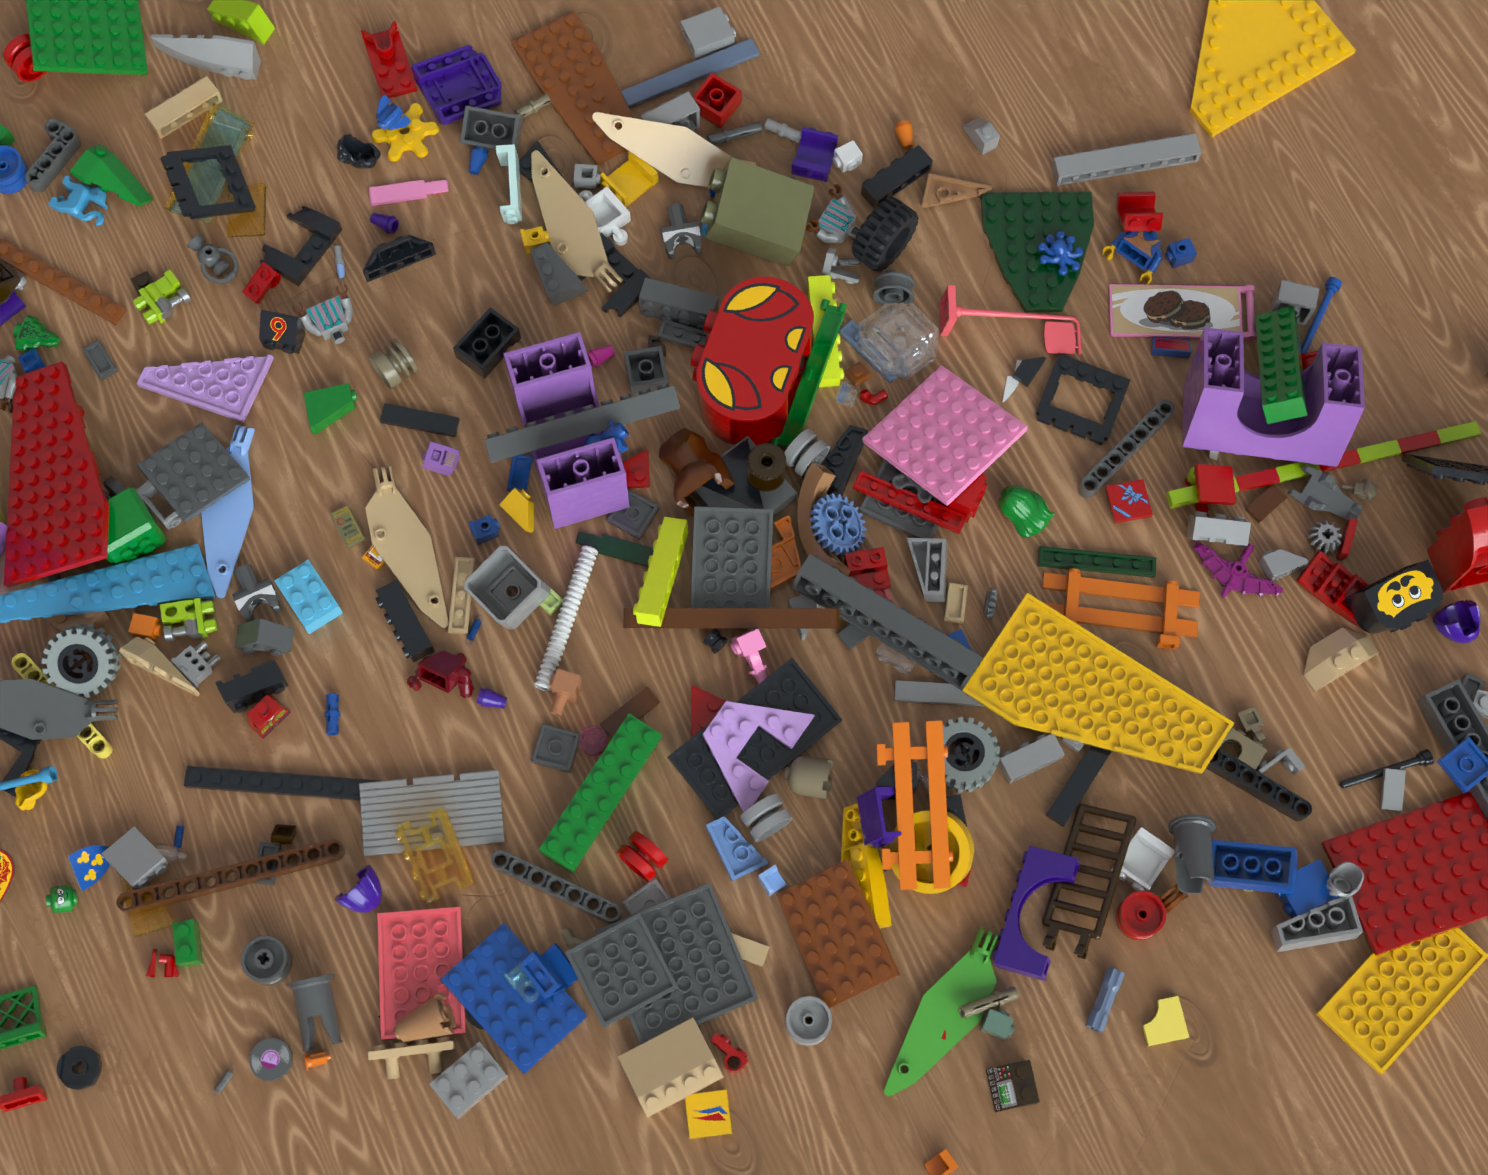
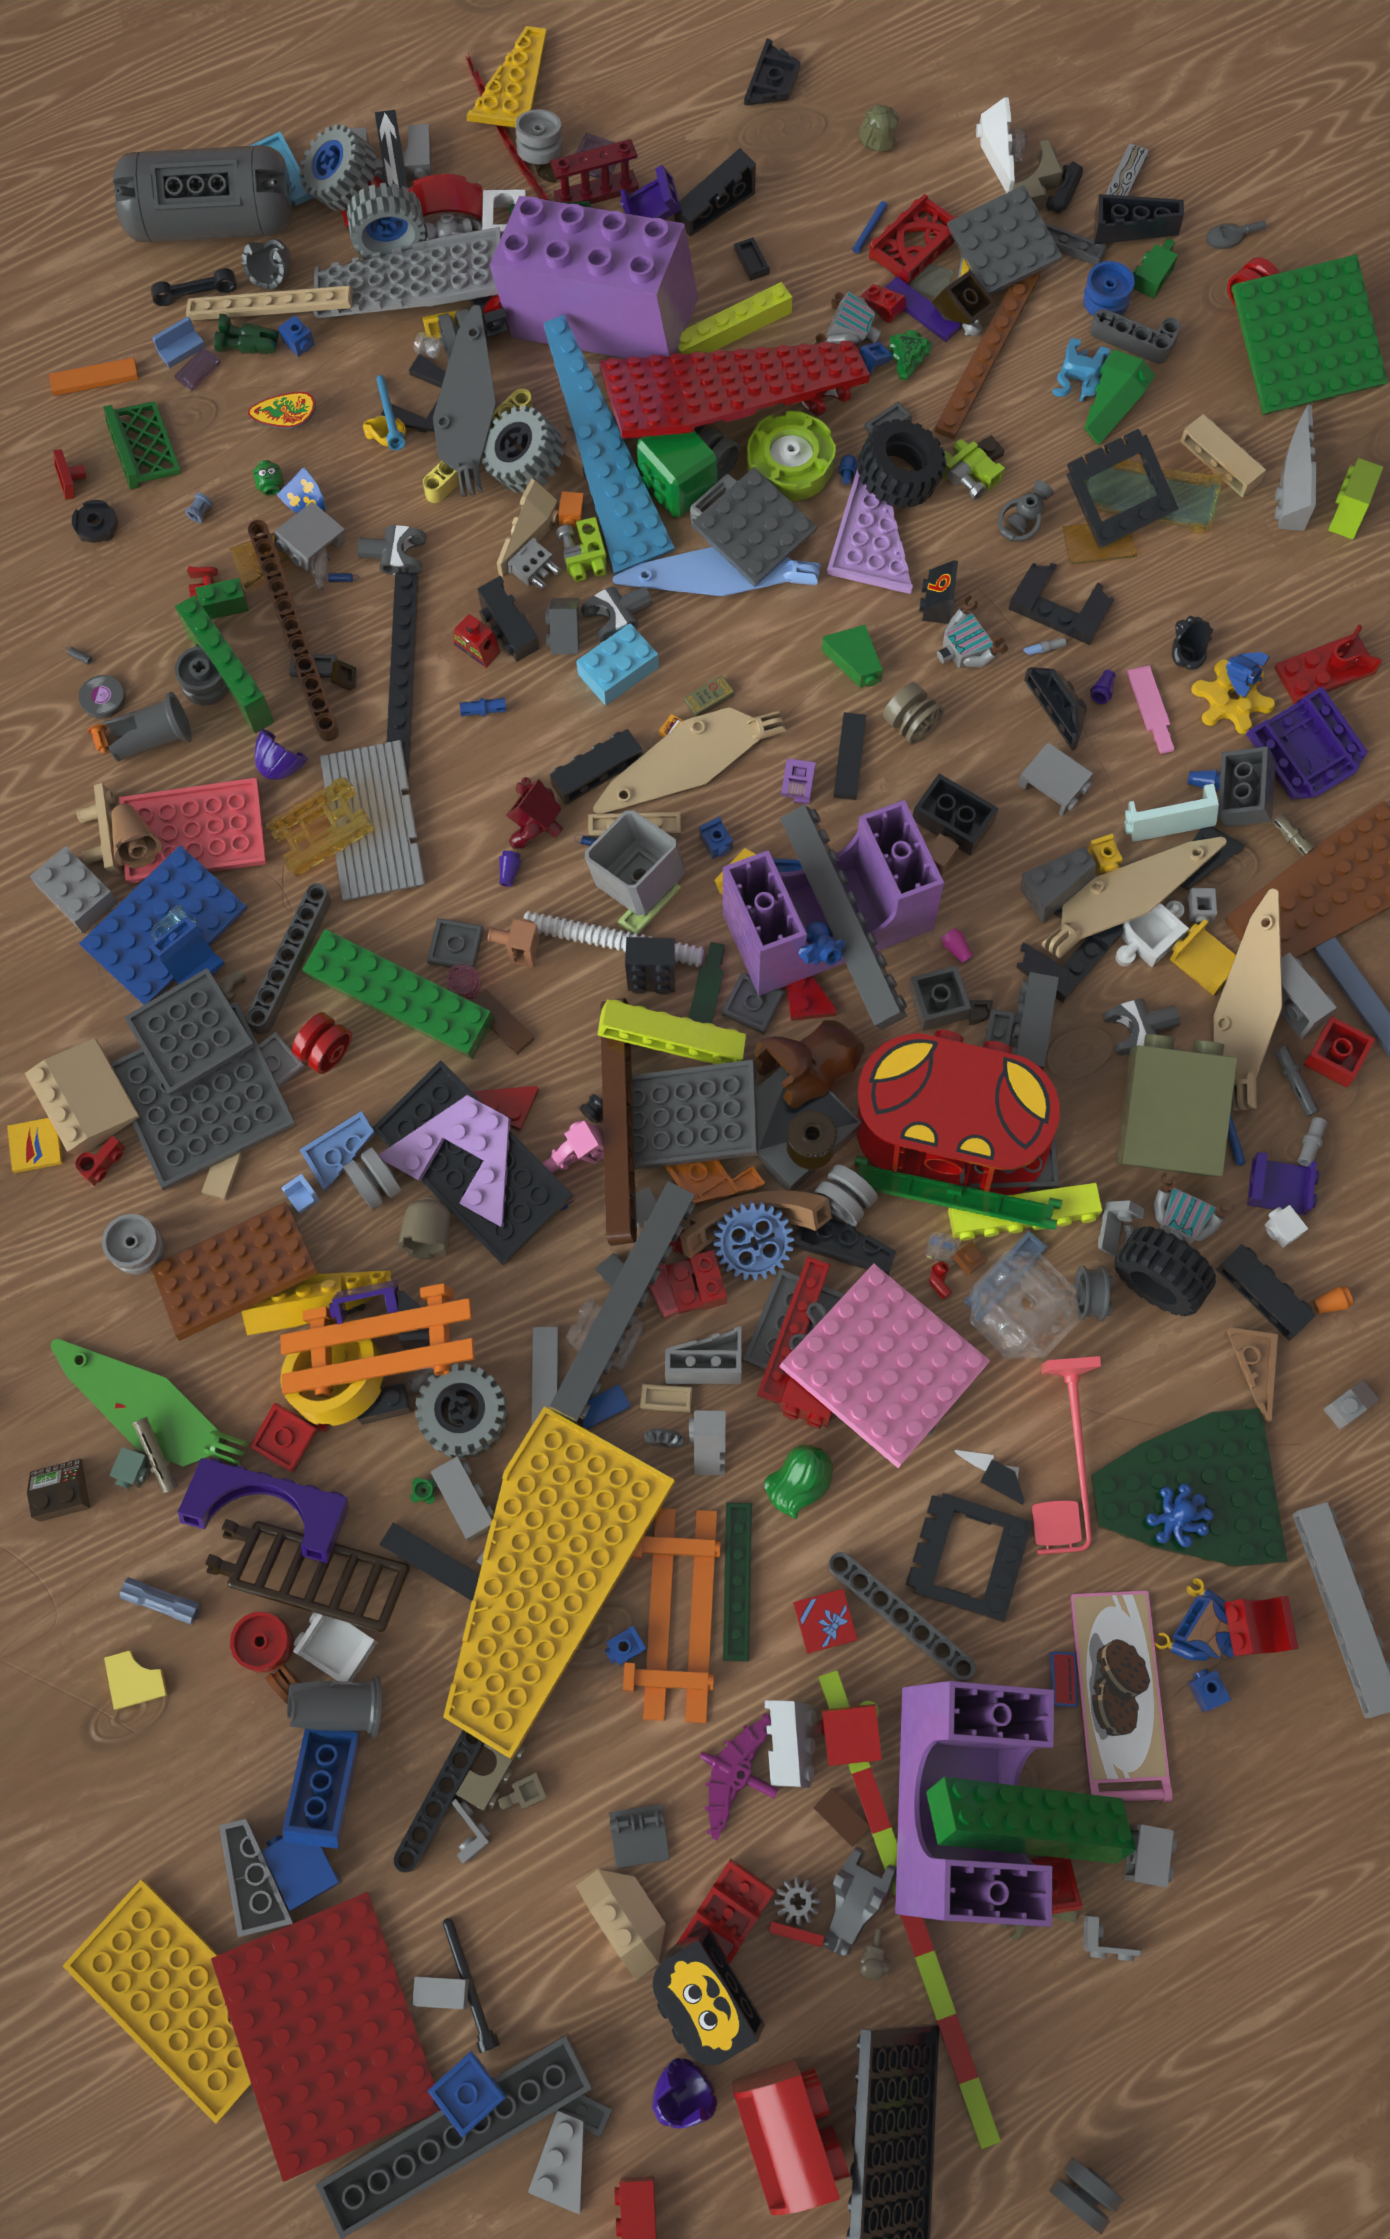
camera: 90 degrees right, 0 degrees up
red plate [242,262,281,304] -> none
light grey slope [1258,549,1308,581] -> none
blue piece [1301,277,1342,354] -> none
light grey hair [1326,862,1364,897] -> none
none -> green arch [175,595,274,734]
none -> sand blue bush [185,493,213,523]
none -> red tile [249,1403,319,1473]
none -> dark grey connector [358,525,427,575]
none -> green plate [410,1477,437,1504]
none -> blue brick [605,1626,647,1667]
none -> dark grey hinge [609,1804,670,1868]
none -> black brick [625,937,676,995]
none -> light grey wedge [689,1410,726,1475]
none -> lime piece [747,411,836,501]
none -> blue cylinder [839,455,857,484]
none -> black tyre [857,419,946,508]
none -> light grey panel [1018,743,1093,816]
none -> light grey bracket [1083,1915,1142,1961]

